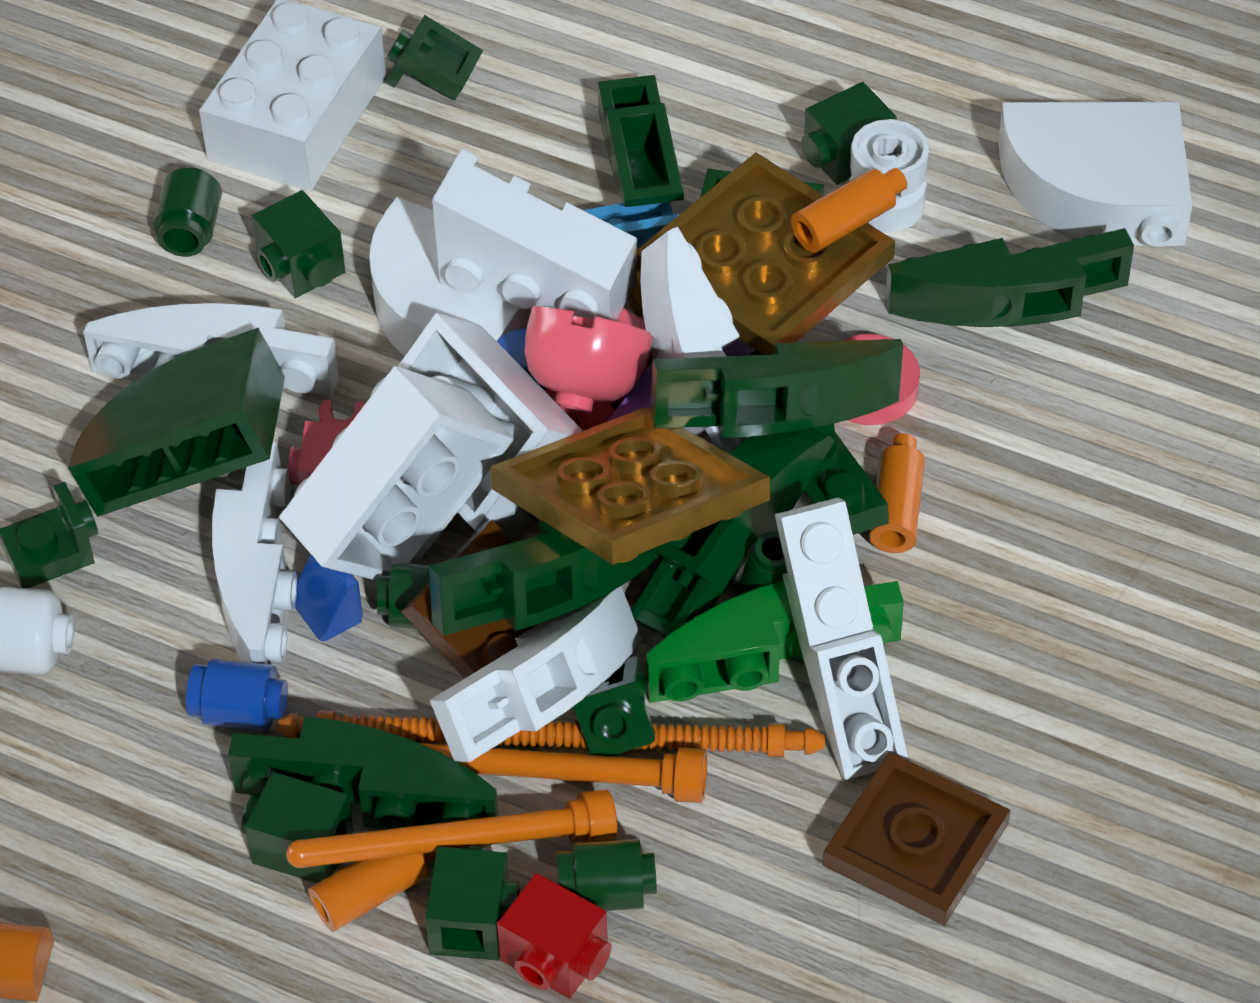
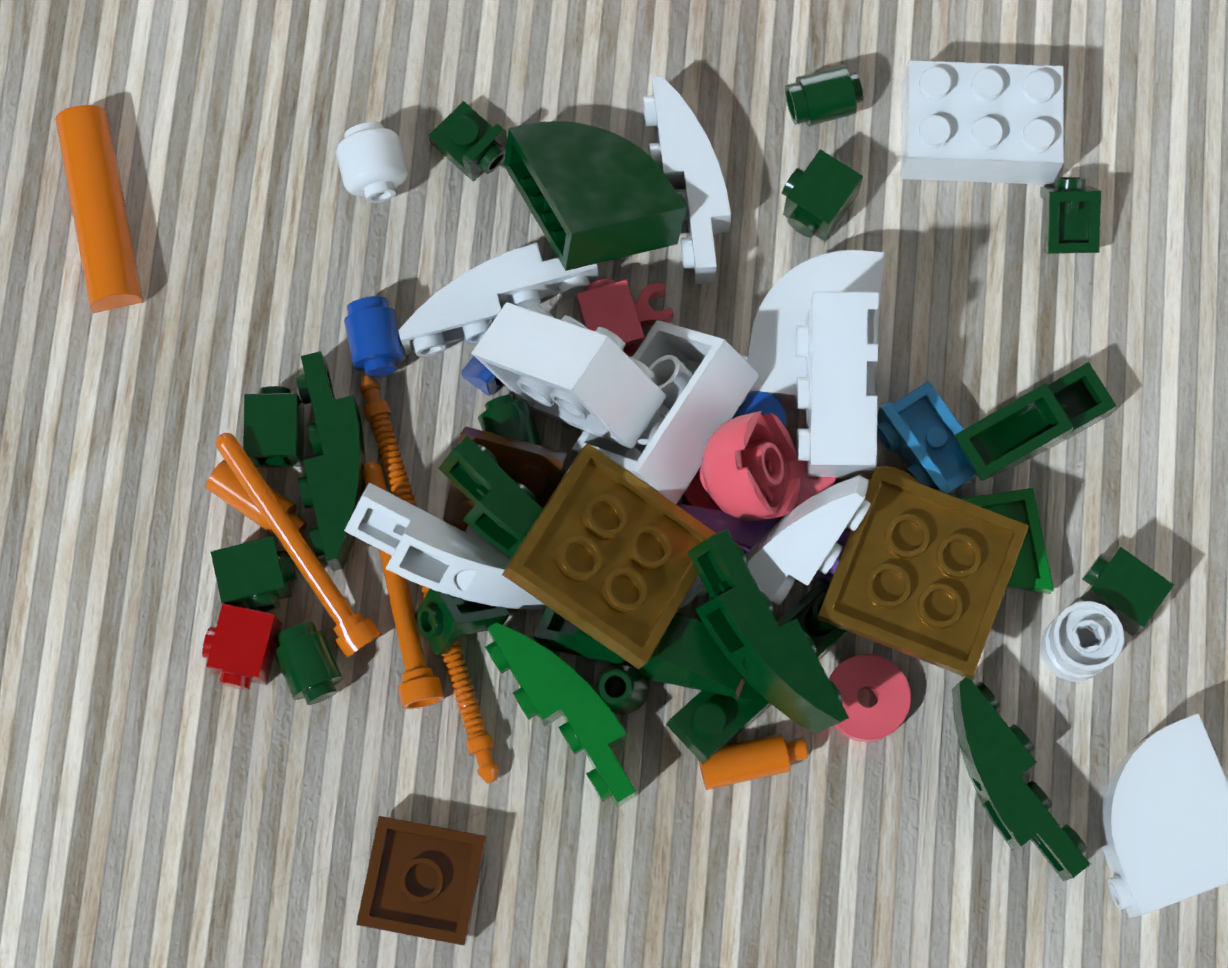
camera: 70 degrees right, 25 degrees up
white slope [775,498,909,780] -> none
orange cylinder [791,168,907,253] -> none

